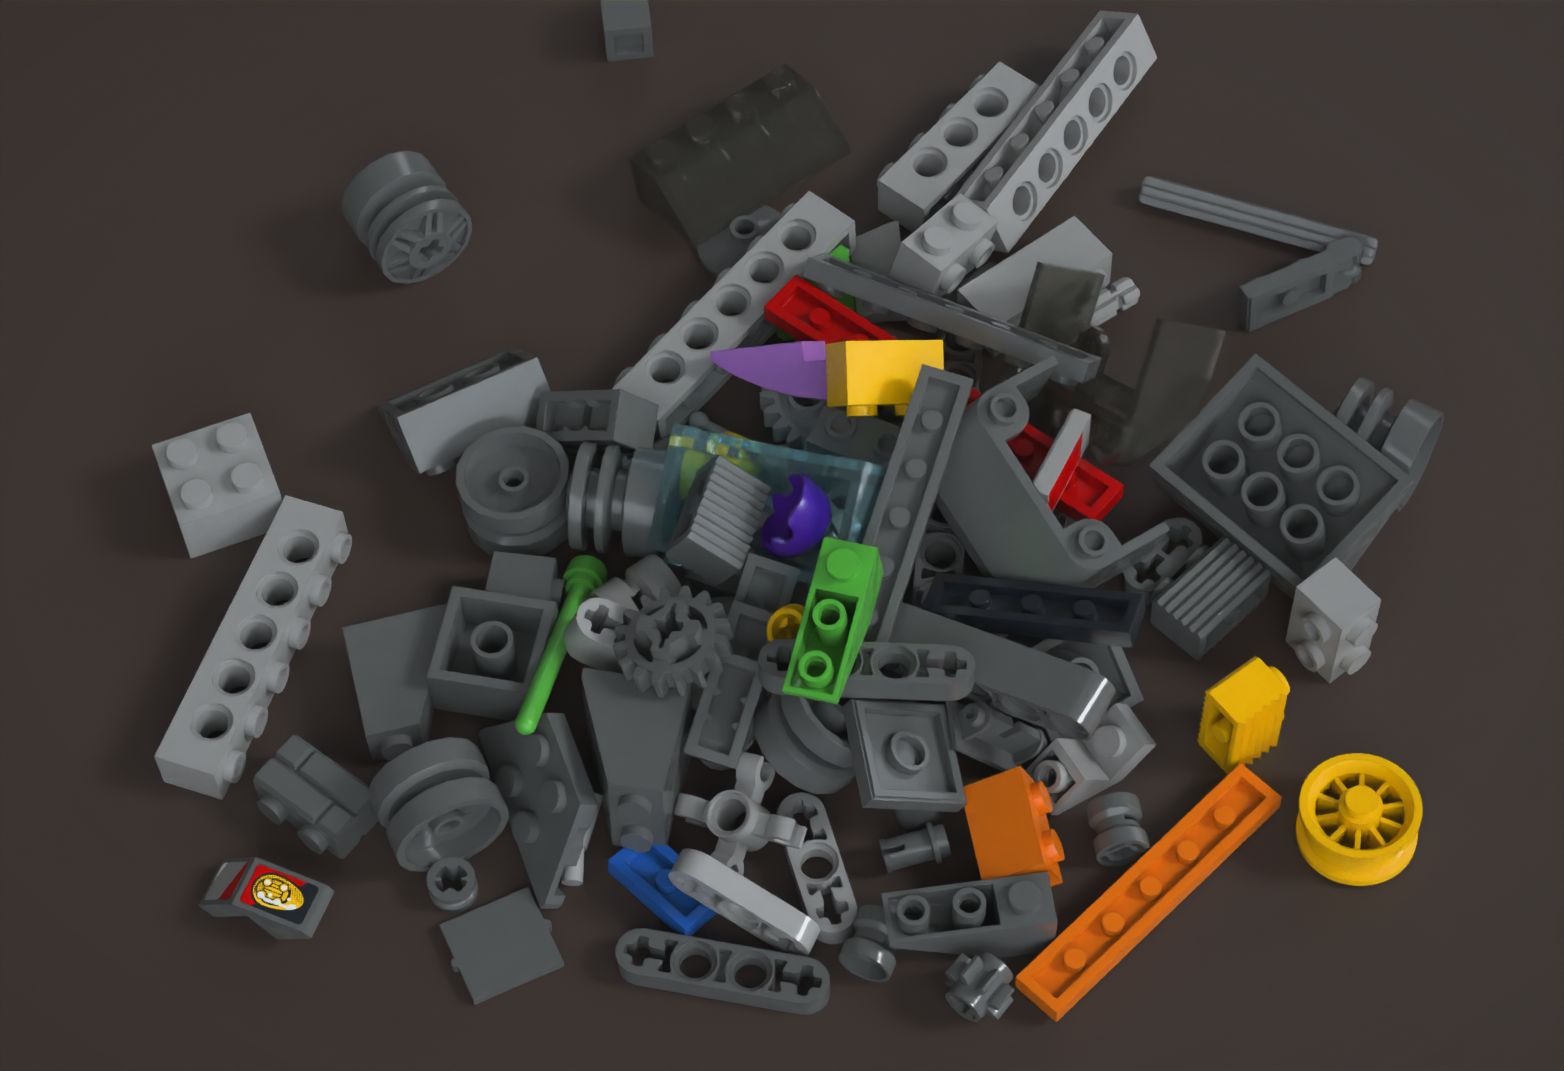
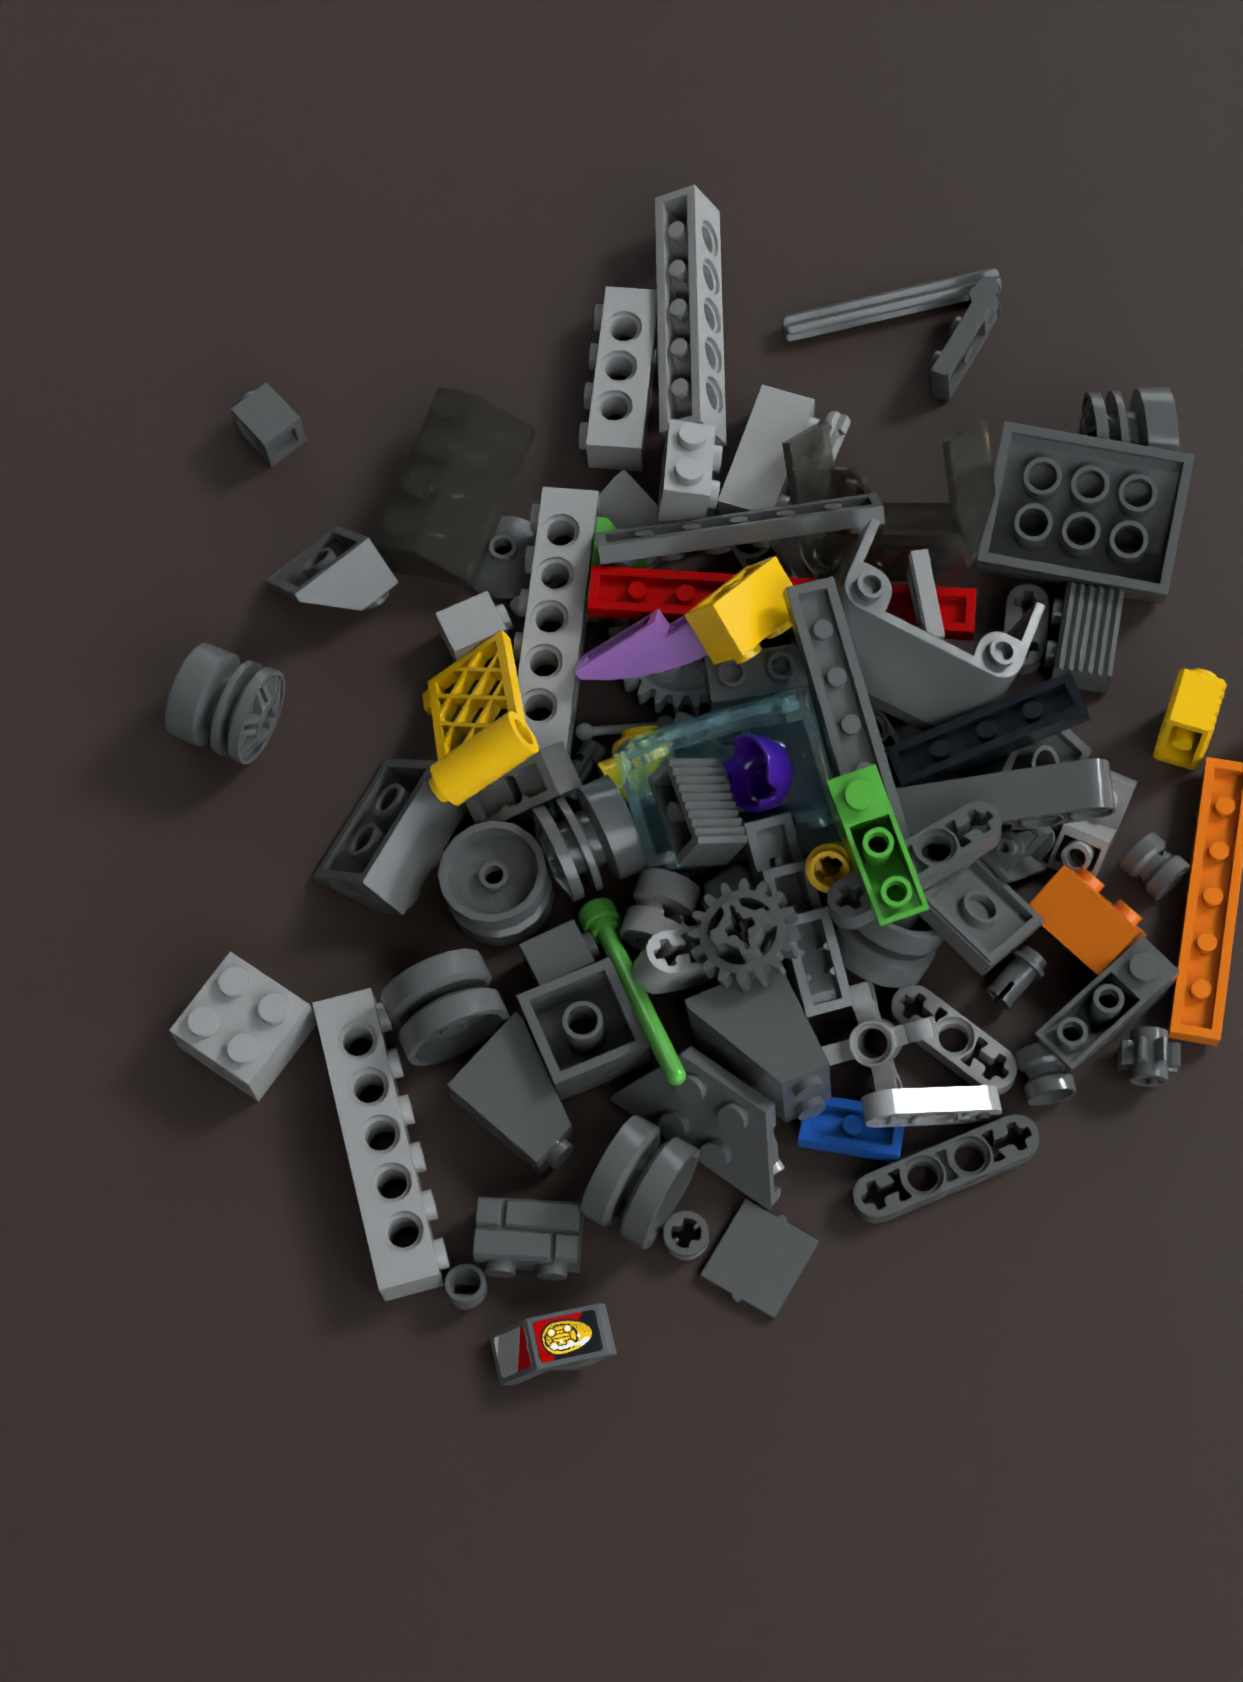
camera: 30 degrees left, 10 degrees up
light grey brick [1285,557,1381,684] -> none
none -> slope [264,525,399,611]
none -> dark grey wheel [380,948,510,1066]
none -> yellow piece [422,630,539,806]
none -> light grey brick [435,591,513,662]
none -> dark grey hinge [445,1264,487,1310]

